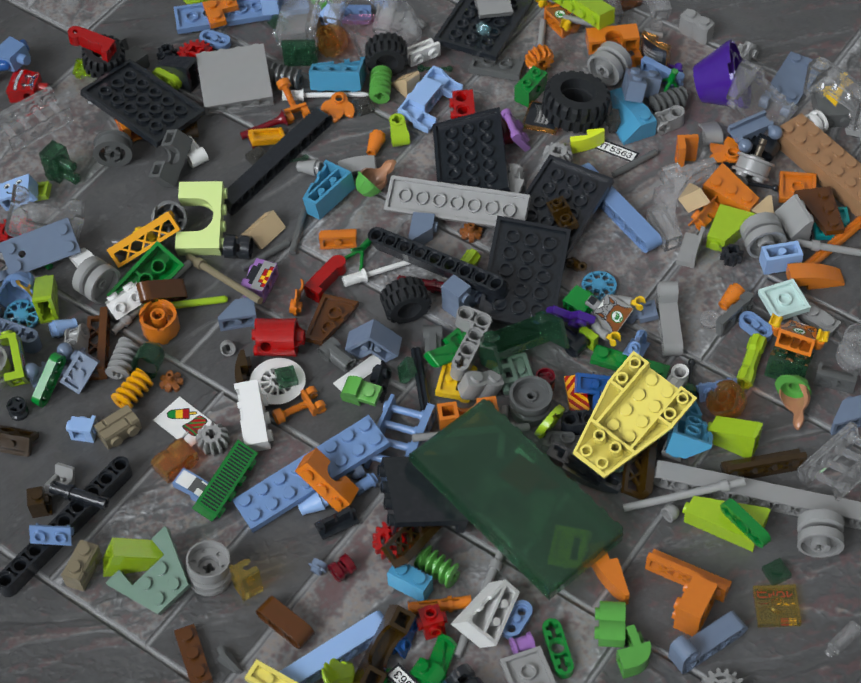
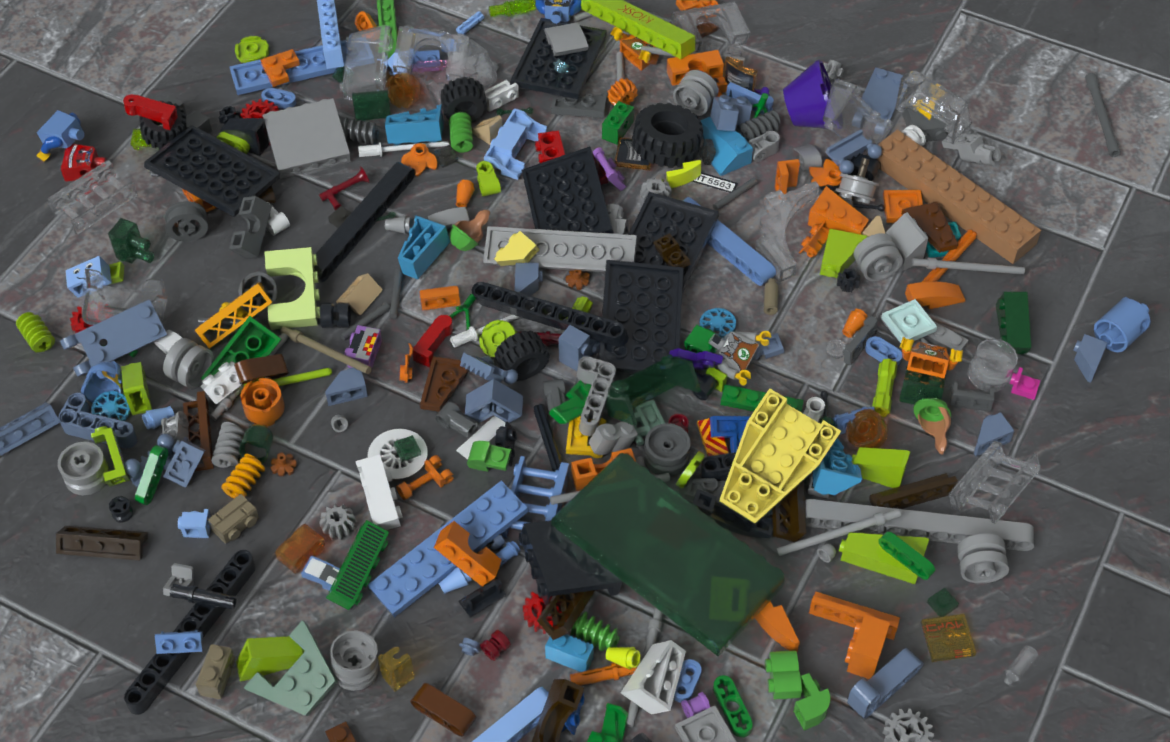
camera: 10 degrees left, 0 degrees up
dark brown brick [26,486,53,518] -> none
white sticker [153,397,216,449] -> none
dark brown slope [235,350,252,383] -> none
light orange tile [248,127,285,146] -> none
red cylinder [252,318,305,356] -> none
orange bar [276,77,310,125] -> none
clear green plate [397,356,416,384] -> none
red brick [415,603,448,640] -> none
dark brown arm [565,257,587,272] -> none
medium blue hinge [623,330,650,357] -> none
light grey beam [656,281,683,356] -> none
light grey panel [676,226,705,268] -> none
tan slope [678,183,710,213] -> none
light grey brick [679,9,715,45] -> none
light blue brick [759,241,803,275] -> none
none -> sand blue gear [460,353,518,384]
none -> lime tile [479,320,517,359]
none -> light yellow slope [494,231,540,266]
none -> neon yellow cone [606,647,641,669]
none -> dark tan cylinder [764,278,779,315]

